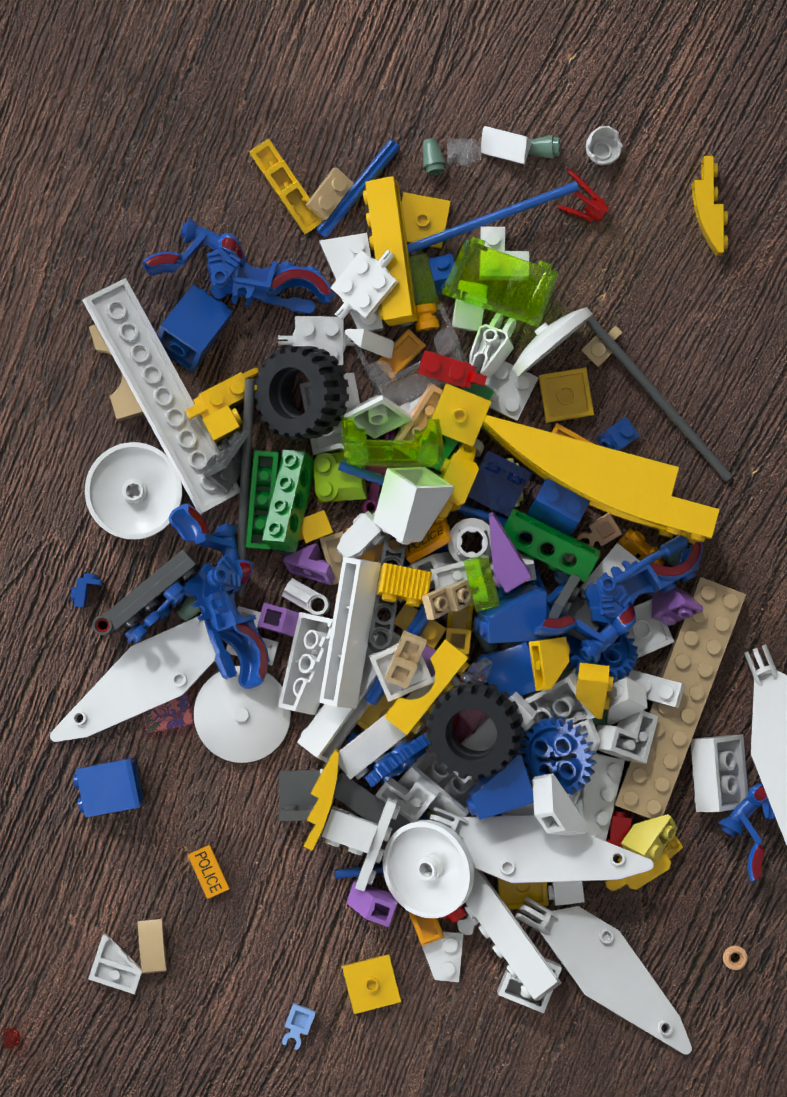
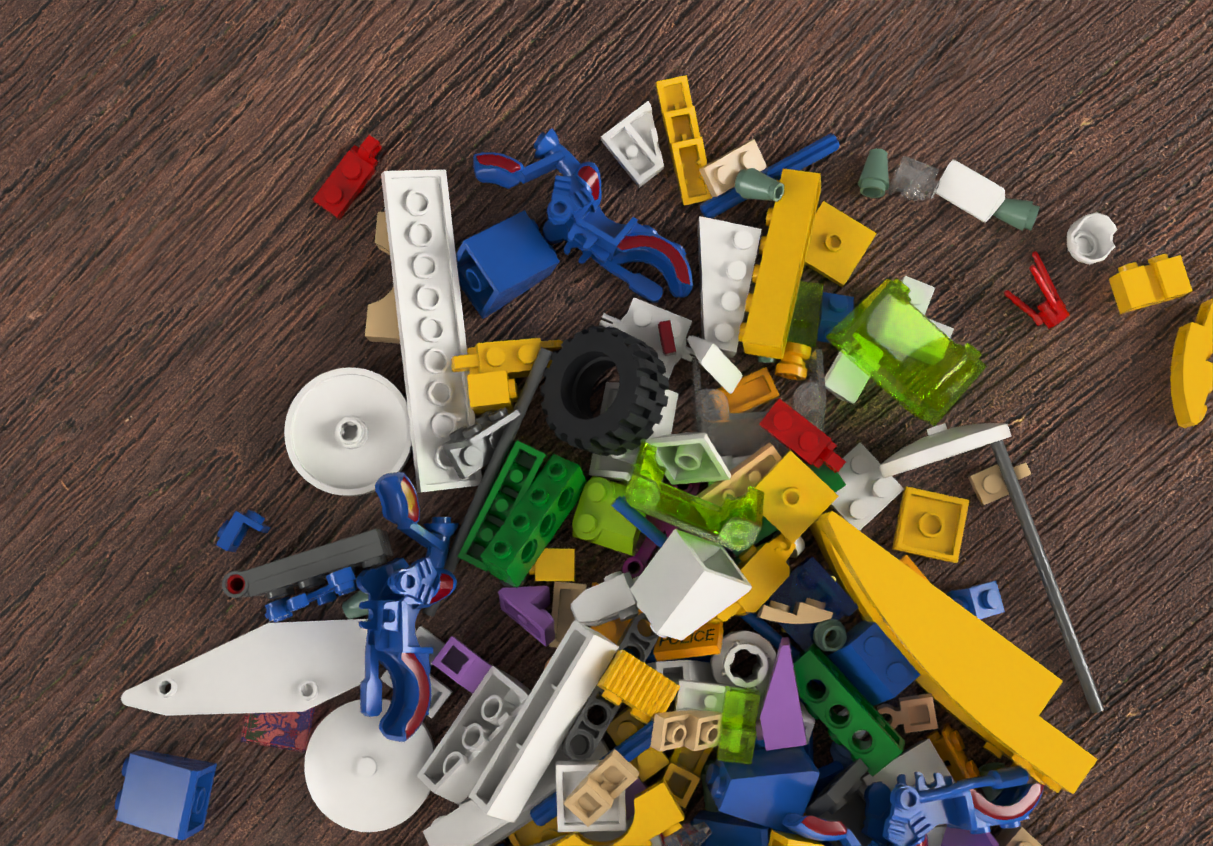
camera: 25 degrees right, 5 degrees down
white piece [282,578,330,616] -> none
white plate [331,250,399,320] -> none
blue piece [373,181,579,259] -> none
white hinge [469,313,517,378] -> none
none -> red hinge [312,135,382,219]
none -> white wing [601,101,664,188]
none -> dark red tile [658,320,676,356]
none -> sand green cone [735,168,784,202]
none -> tan slope [757,598,833,624]
none -> sand green plate [813,618,847,651]
none -> yellow brick [1109,254,1192,314]

